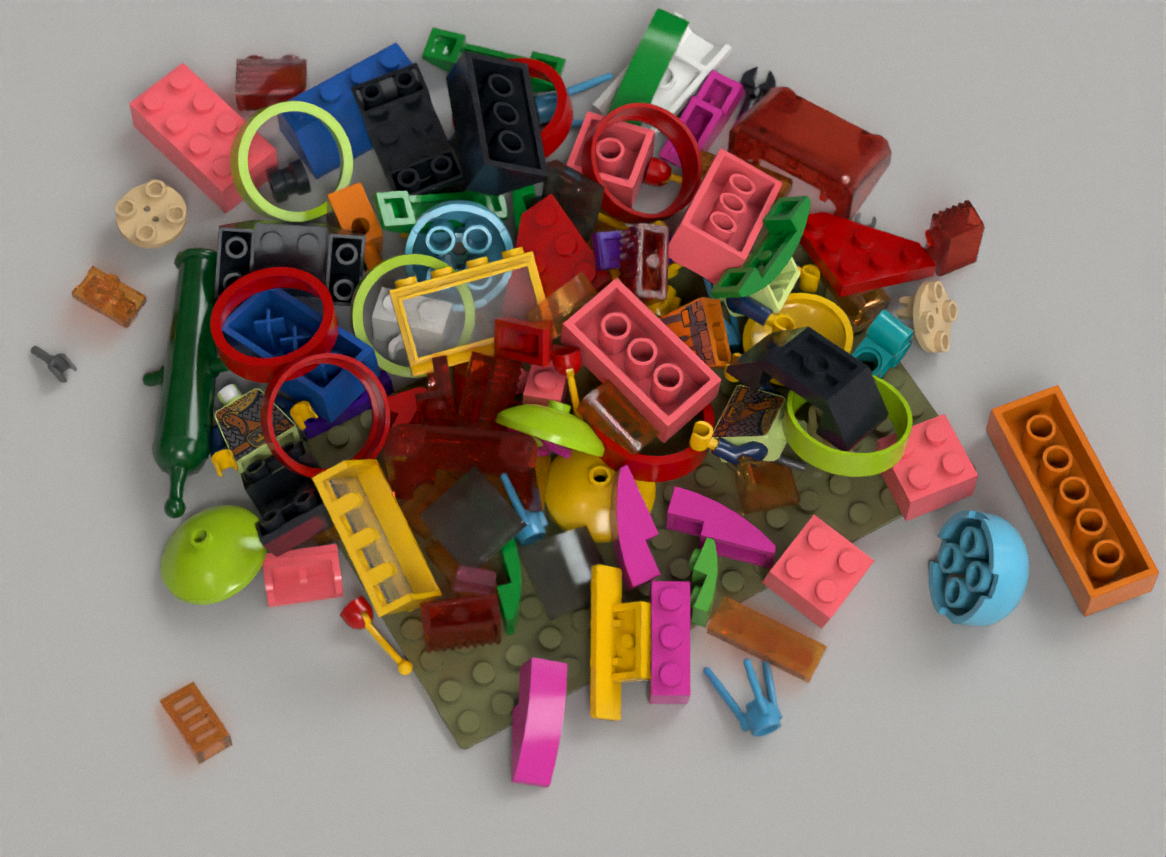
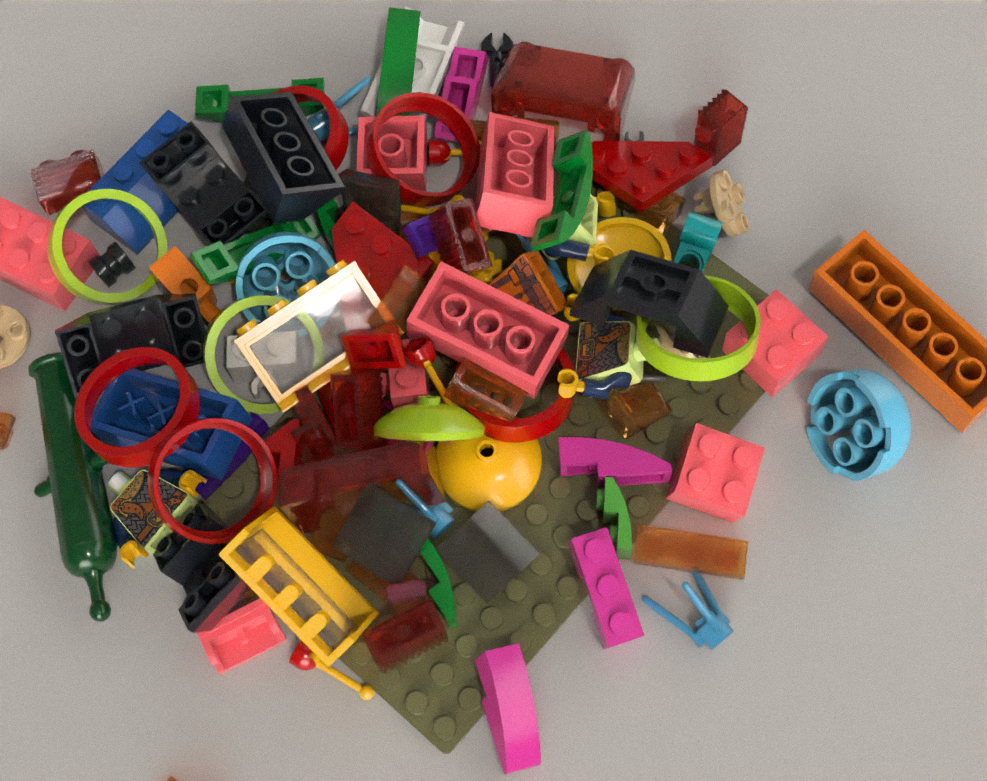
camera: 10 degrees left, 5 degrees up
lime dish [160,505,267,605] -> none
yellow bracket [590,564,651,721] -> none
dark pink slope [610,465,661,592] -> none

